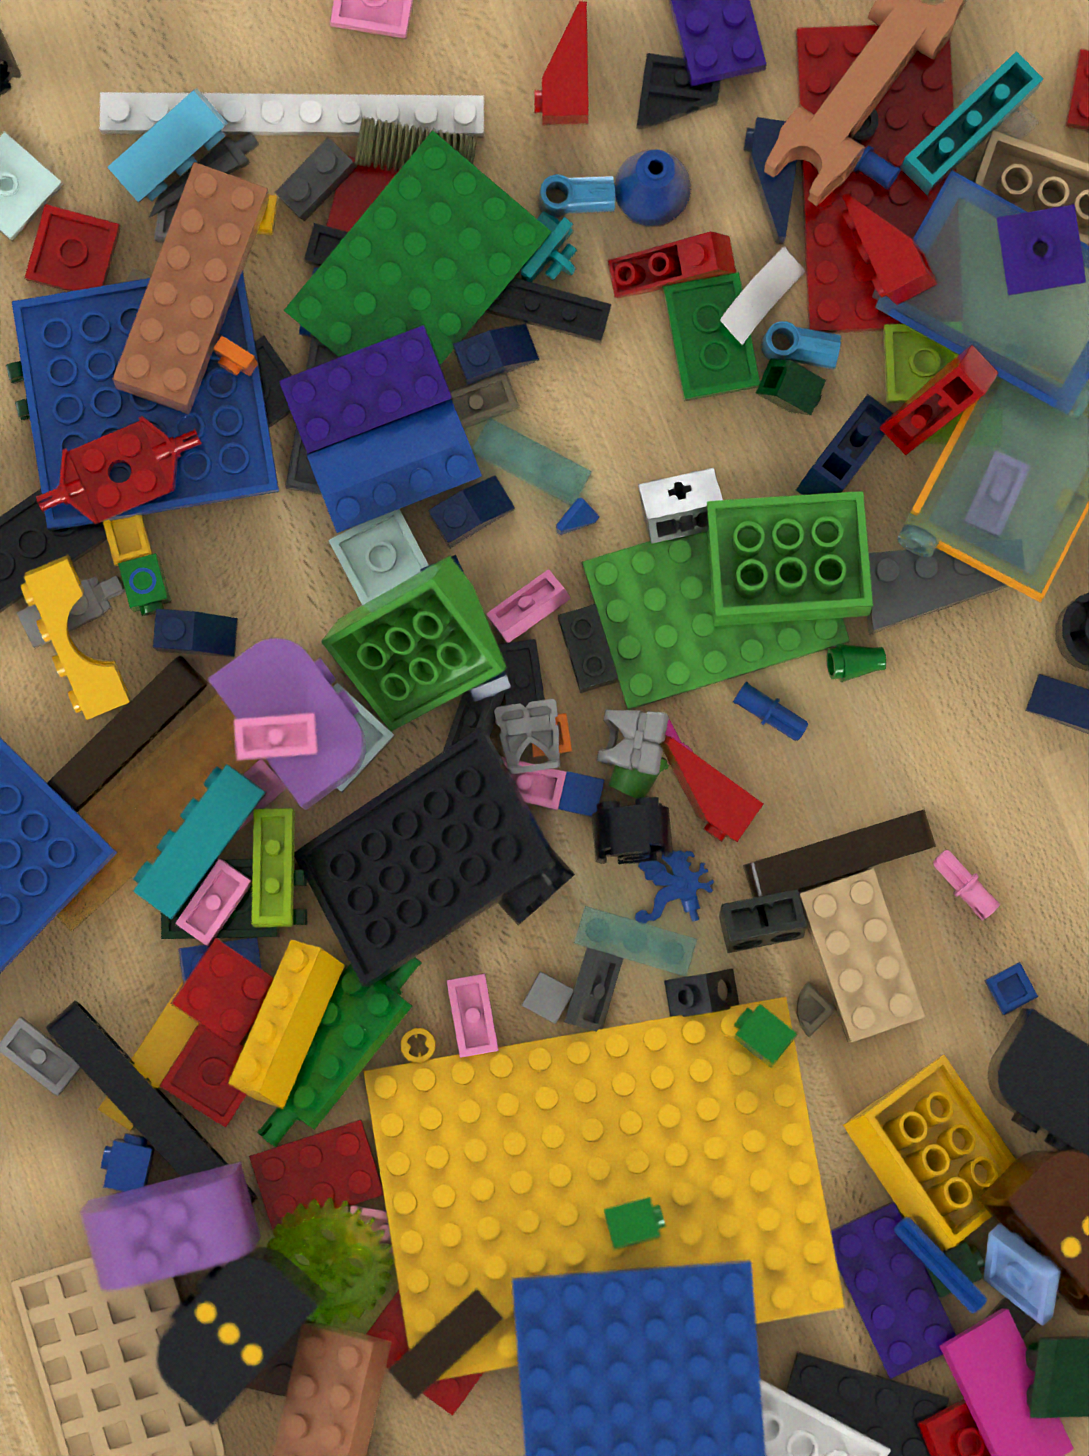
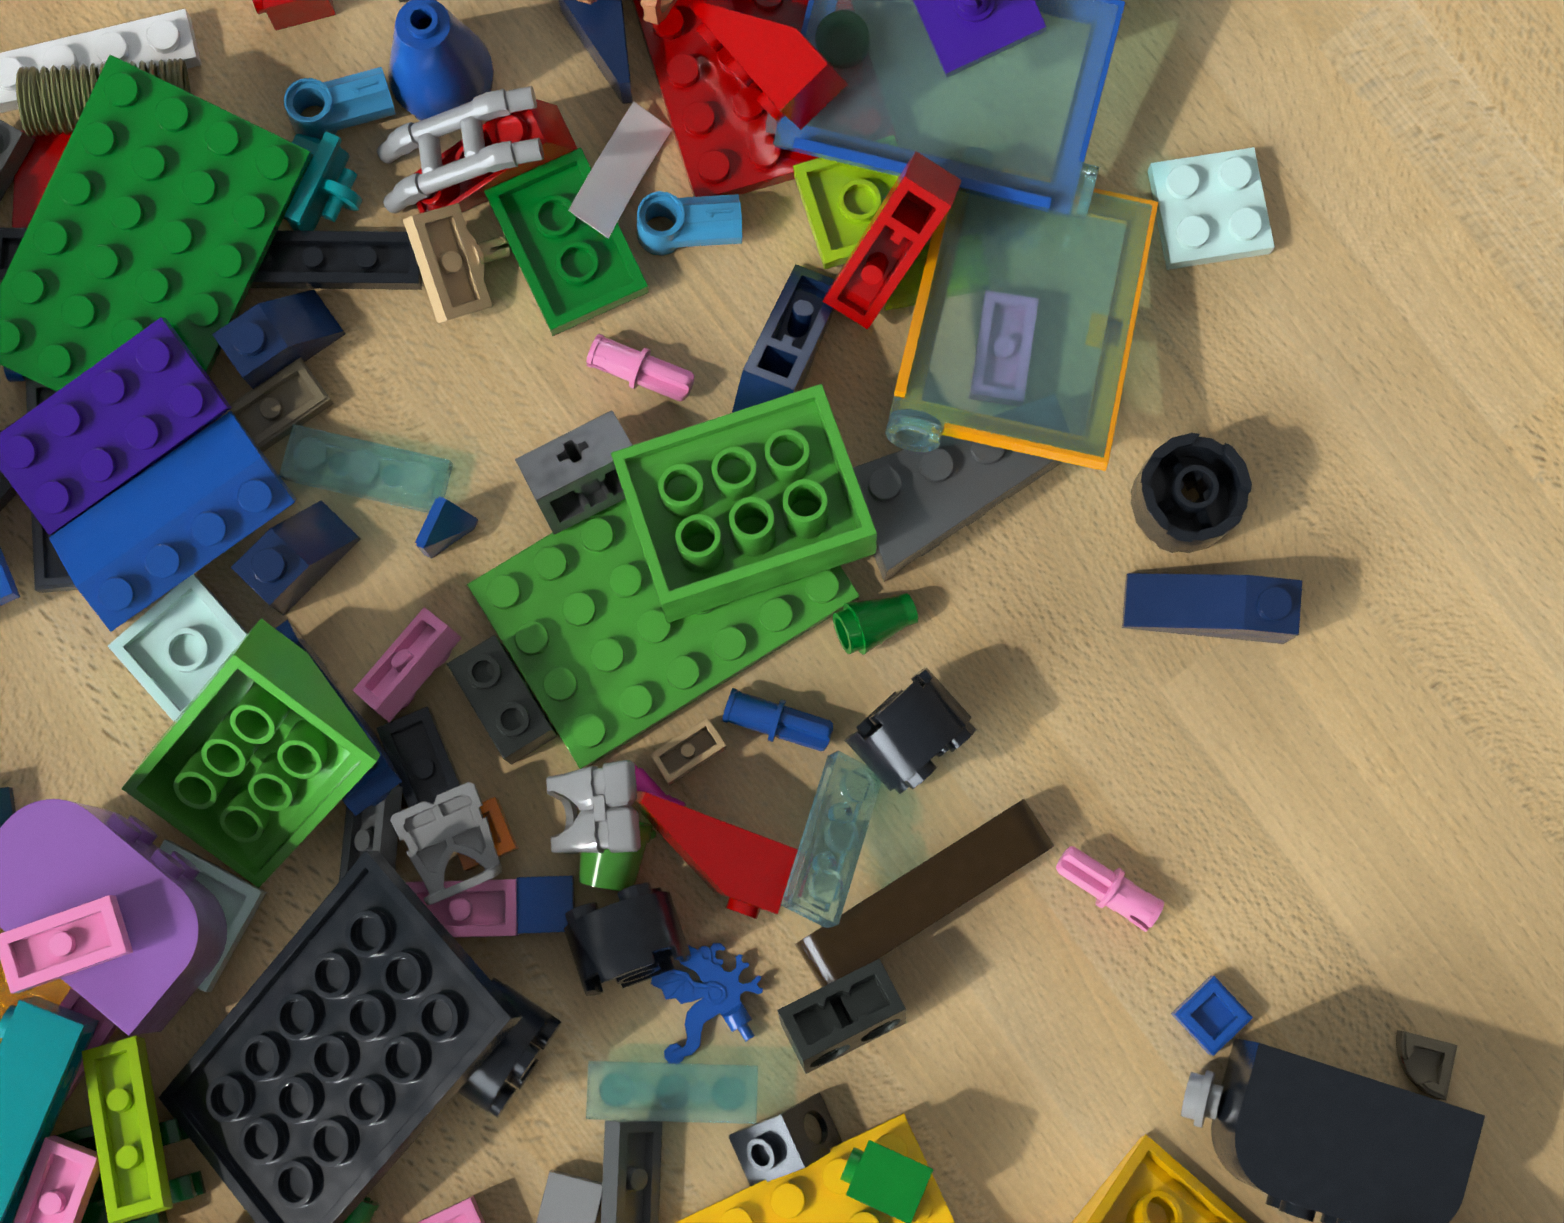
camera: 15 degrees left, 5 degrees down
dark green brick [756,358,826,415] -> none
dark tan tile [797,982,837,1037] -> none
tan brick [799,868,925,1043] -> none
none -> light grey piece [377,86,544,214]
none -> tan plate [403,203,510,323]
none -> bright pink axle [586,334,694,401]
none -> tan piece [649,717,727,786]
none -> clear light blue plate [781,751,882,928]
none -> clear green tile [815,10,871,69]
none -> black brick [844,667,976,794]
none -> light grey plate [1181,1070,1224,1128]

